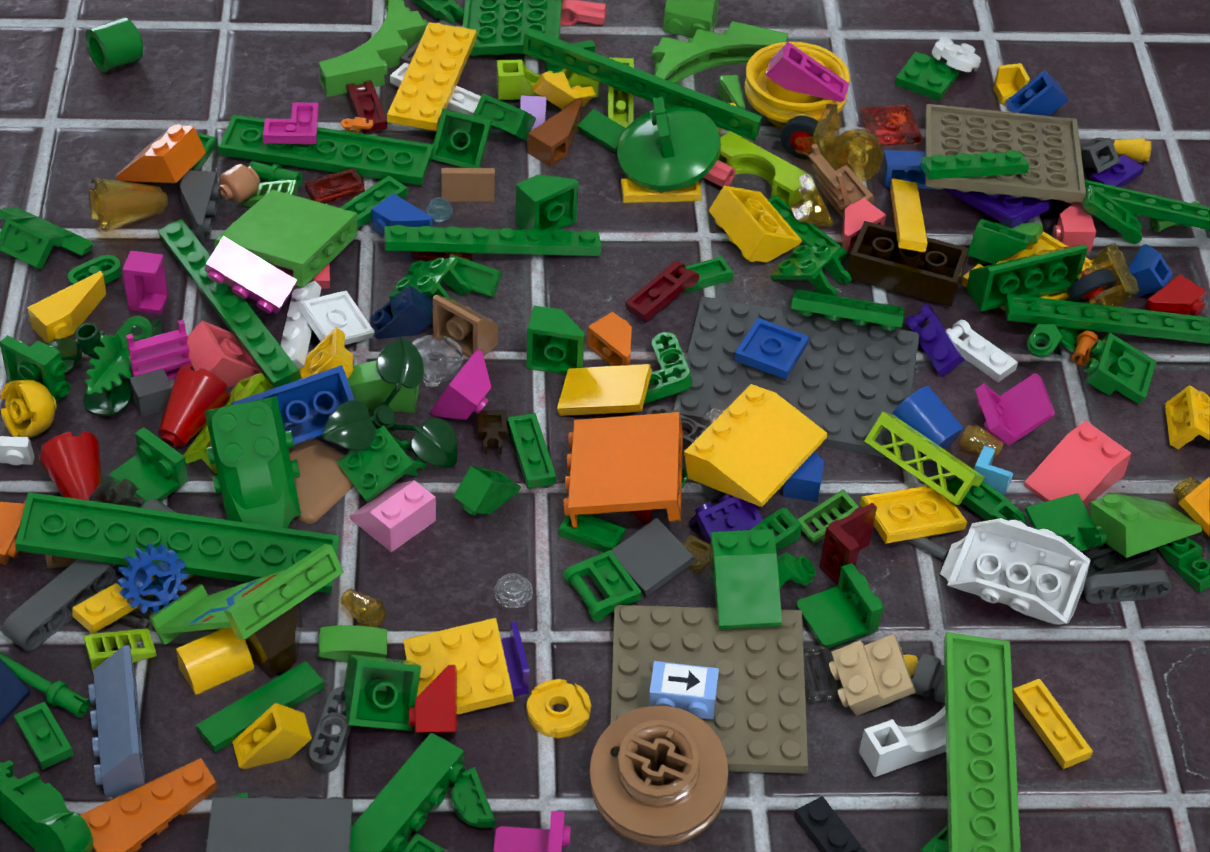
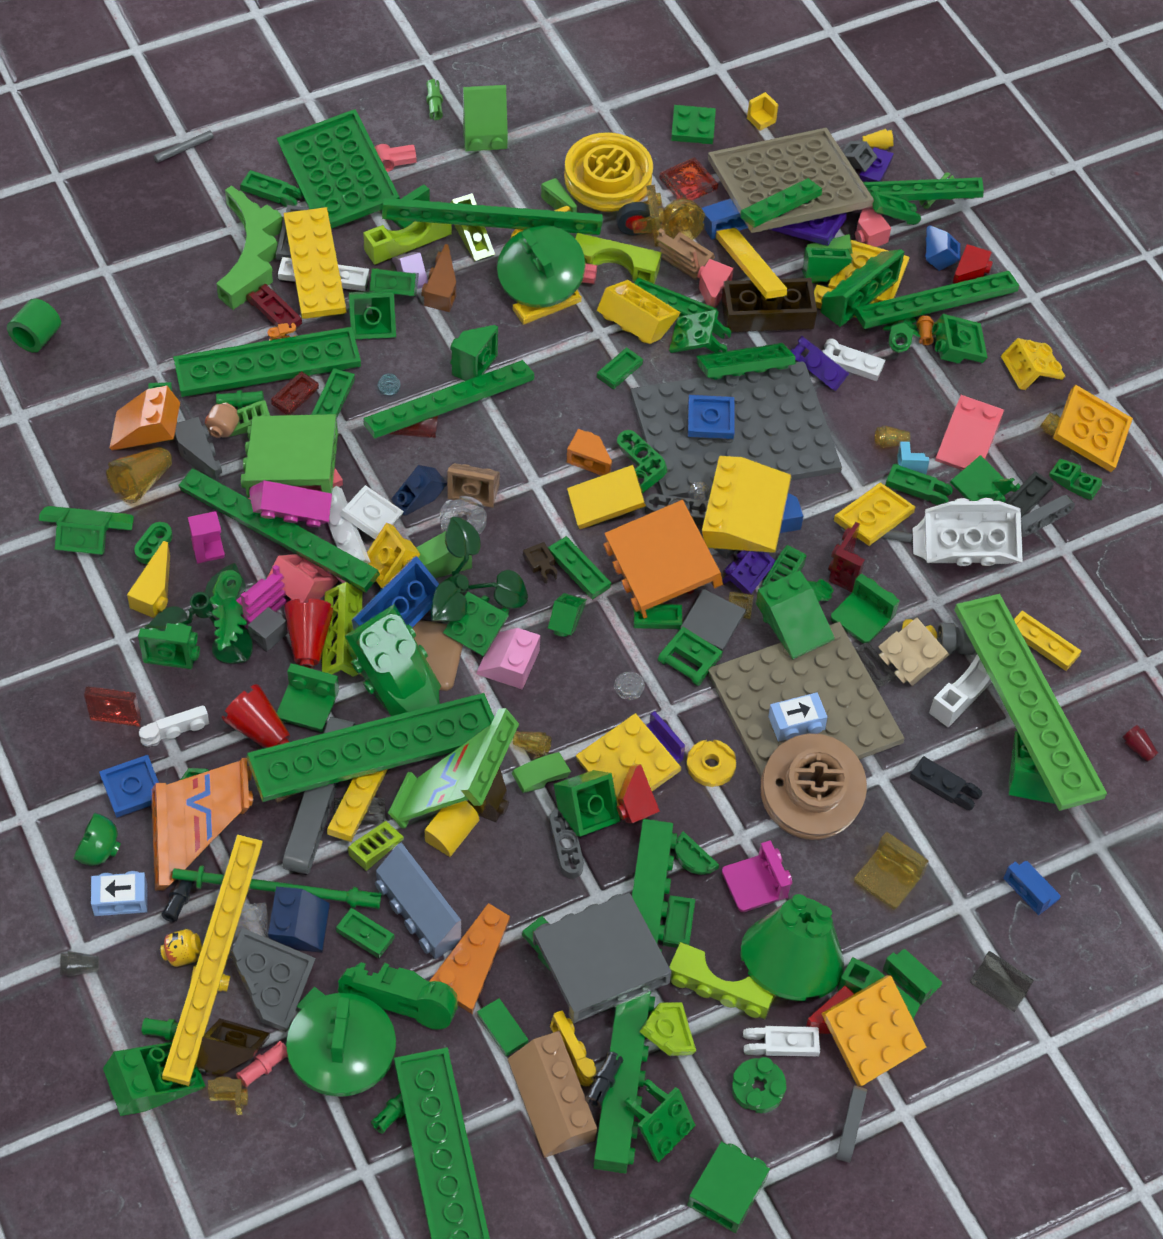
camera: 25 degrees left, 10 degrees up
yellow cylinder [0,380,57,438] -> none
clear smoke brick [88,475,145,508] -> none
blue gear [117,544,188,613] -> none
green tile [196,661,325,753] -> none
yellow slope [232,703,312,769] -> none
dark pink plate [263,102,319,145] -> none
blue slope [371,193,433,236] -> none
green plate [389,257,471,301] -> none
dark pink slope [429,348,491,420] -> none
medium nougat slope [441,168,495,202] -> none
green tile [450,254,503,298] -> none
green slope [526,305,585,375] -> none
yellow slope [532,71,595,110] -> none
green tile [577,109,626,154] -> none
dark red plate [625,260,699,323] -> none
bright green arch [652,21,789,103] -> none
dark pink slope [765,42,849,102] -> none
clear yellow slope [790,173,834,227] -> none
bright green slope [797,489,859,544] -> none
lime fence [864,412,985,505] -> none
blue brick [893,386,964,449] -> none
white plate [932,37,981,72] -> none
dark pink bracket [975,373,1055,446] -> none
blue slope [1005,70,1069,116] -> none
clear yellow plate [1066,243,1140,307] -> none
bright green slope [1090,493,1202,558] -> none

